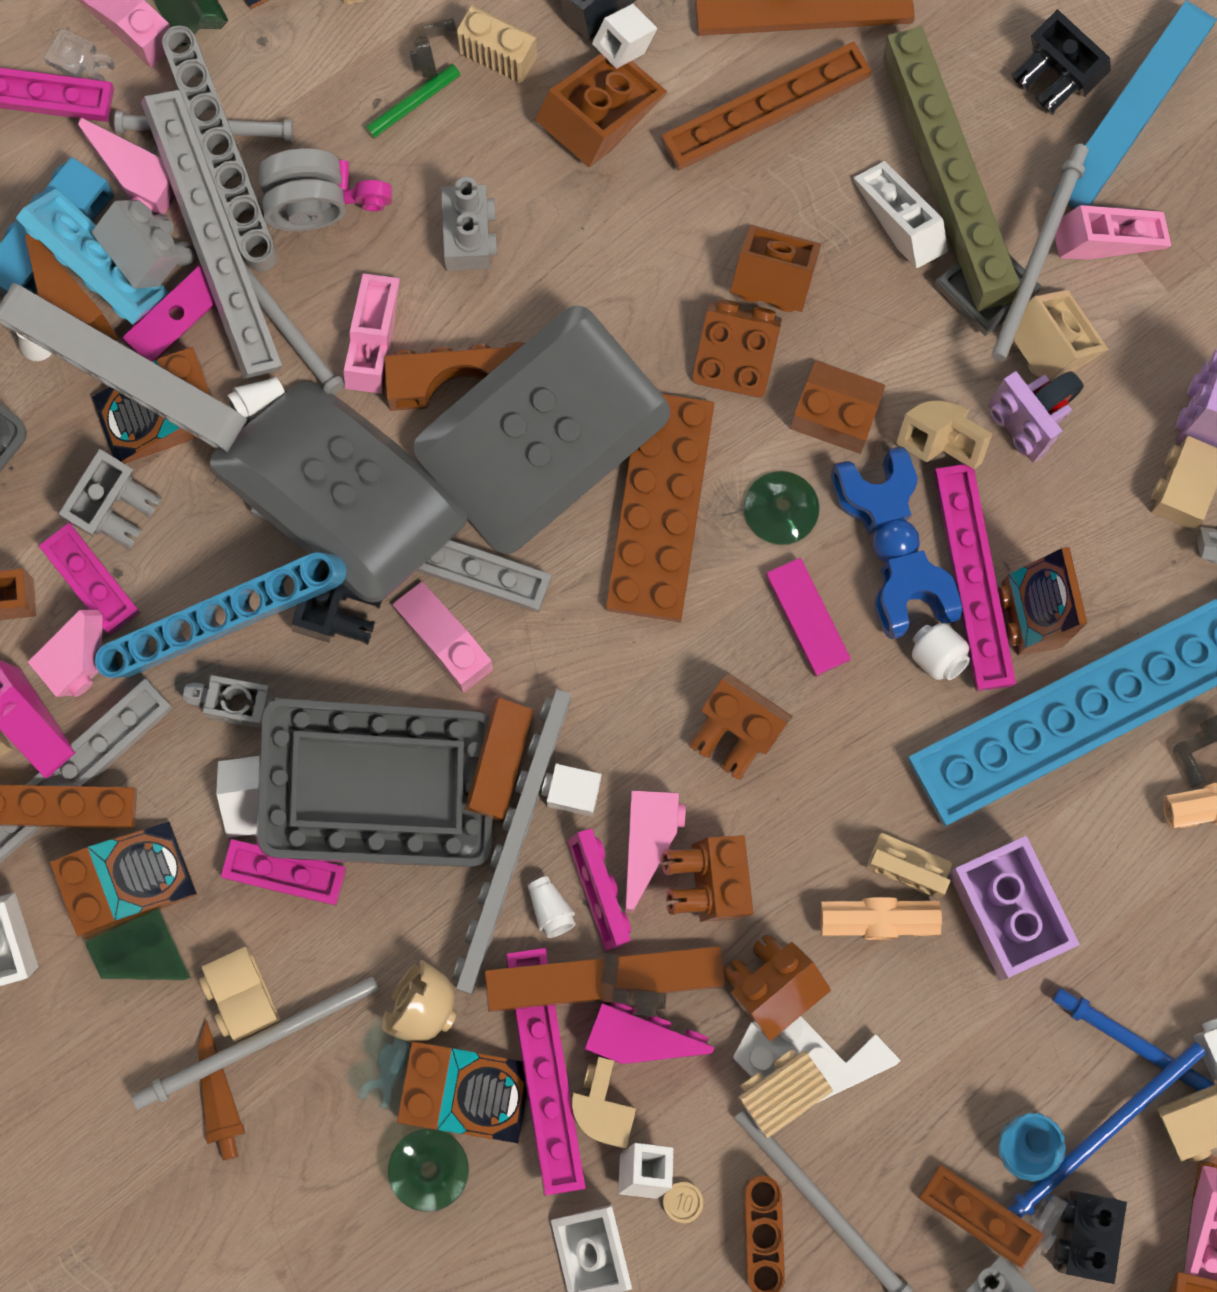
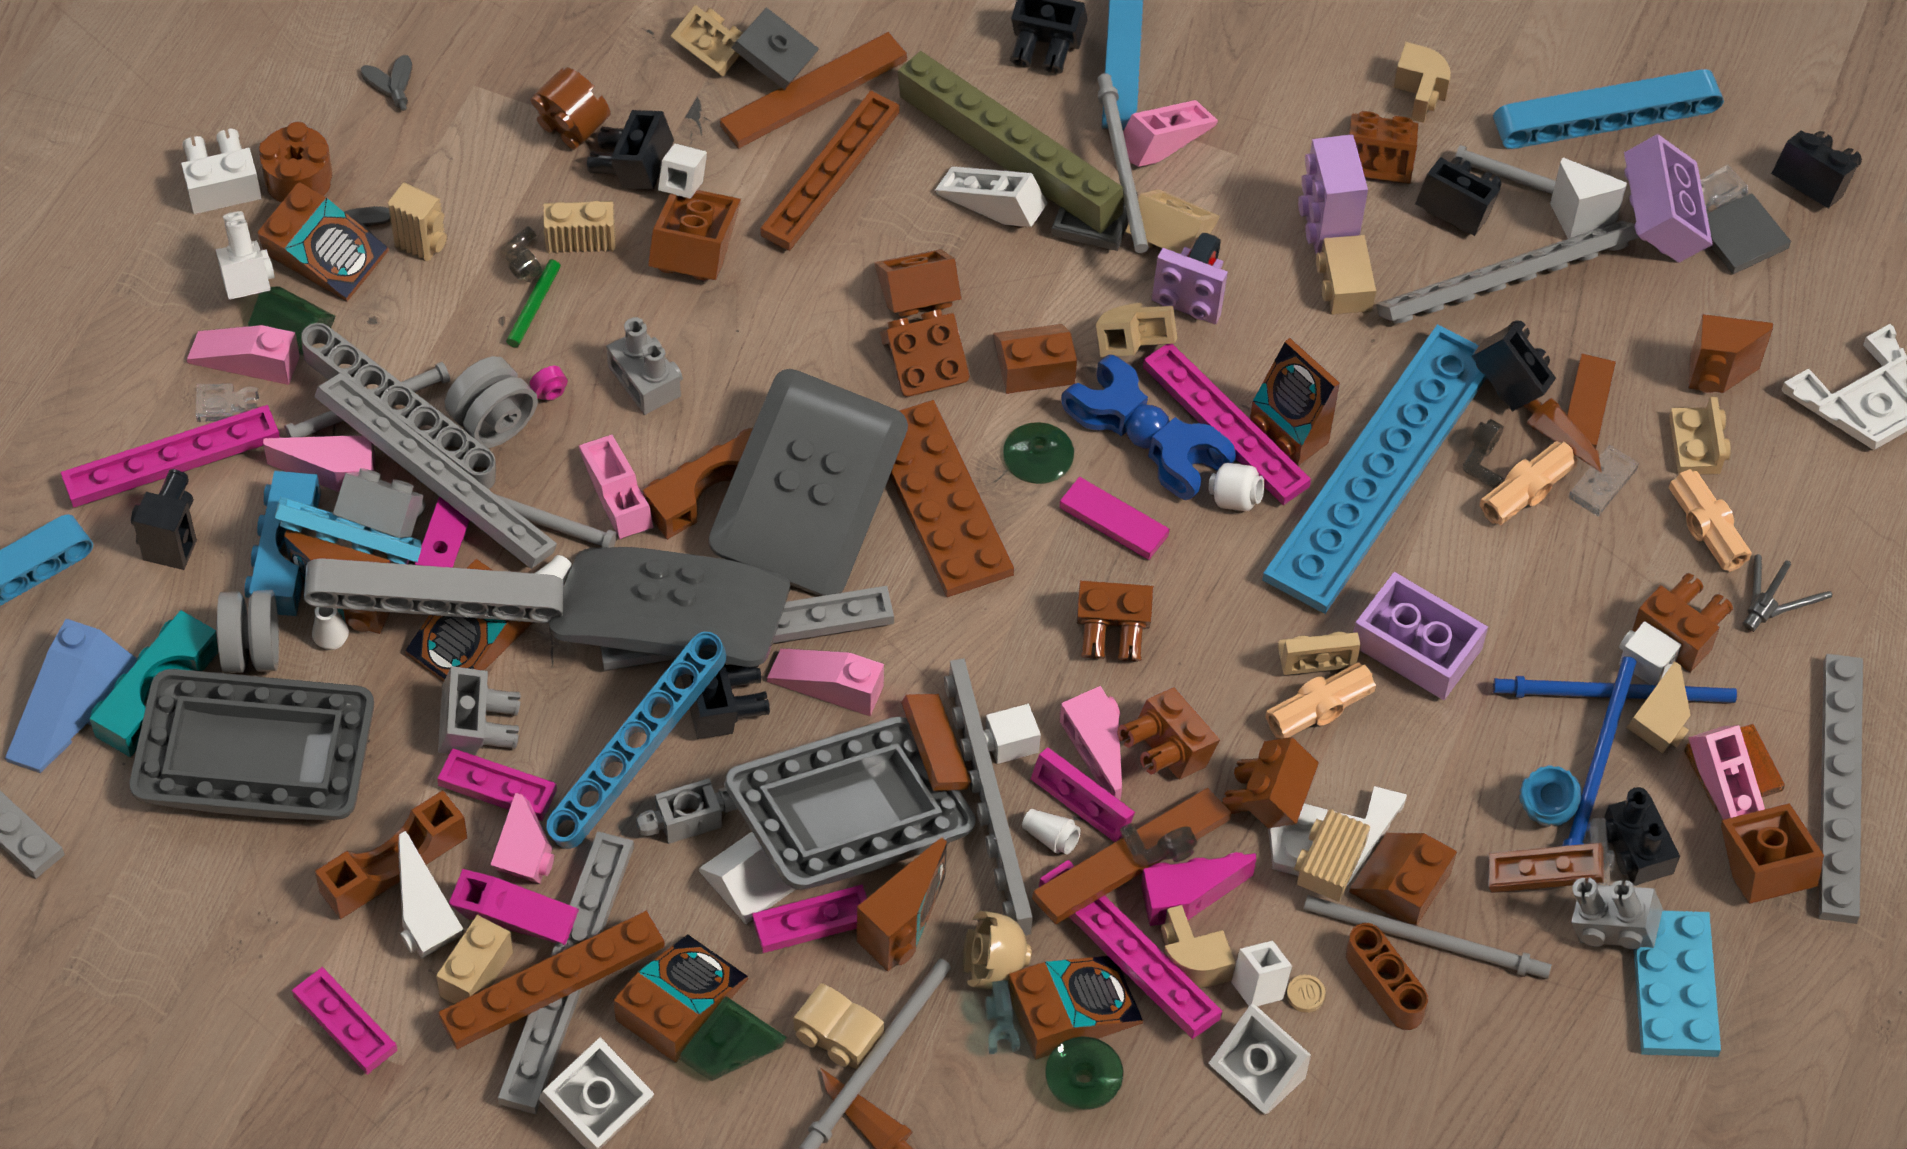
camera: 30 degrees left, 20 degrees down
none -> dark orange slope [857,837,947,971]
none -> dark orange slope [1349,833,1457,926]

